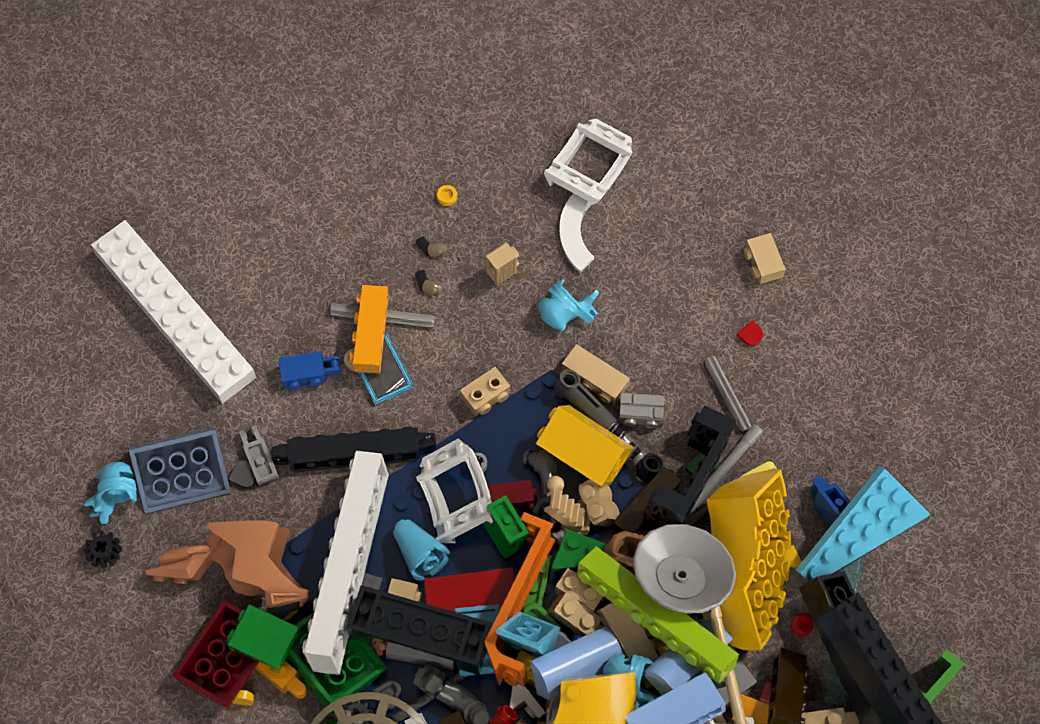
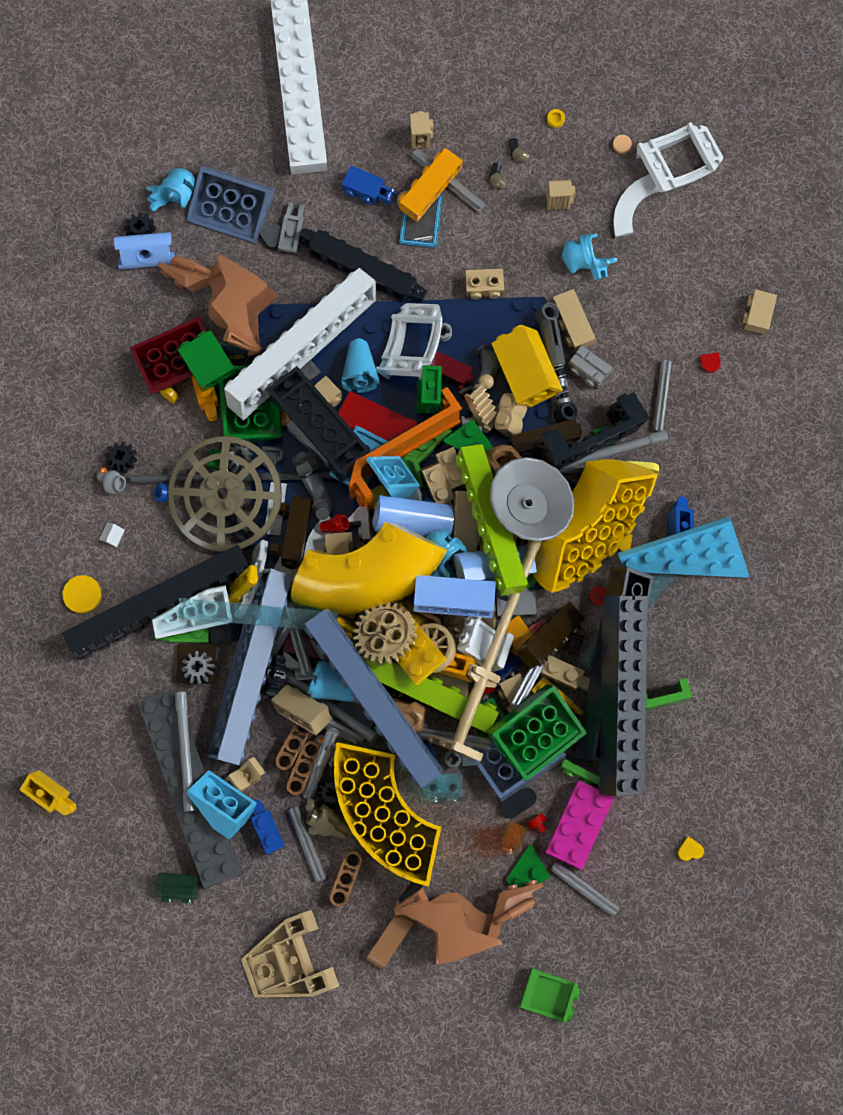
camera: 30 degrees right, 10 degrees up
none -> light blue piece [114,232,175,270]
none -> tan brick [410,111,433,149]
none -> light nougat tile [613,135,632,154]

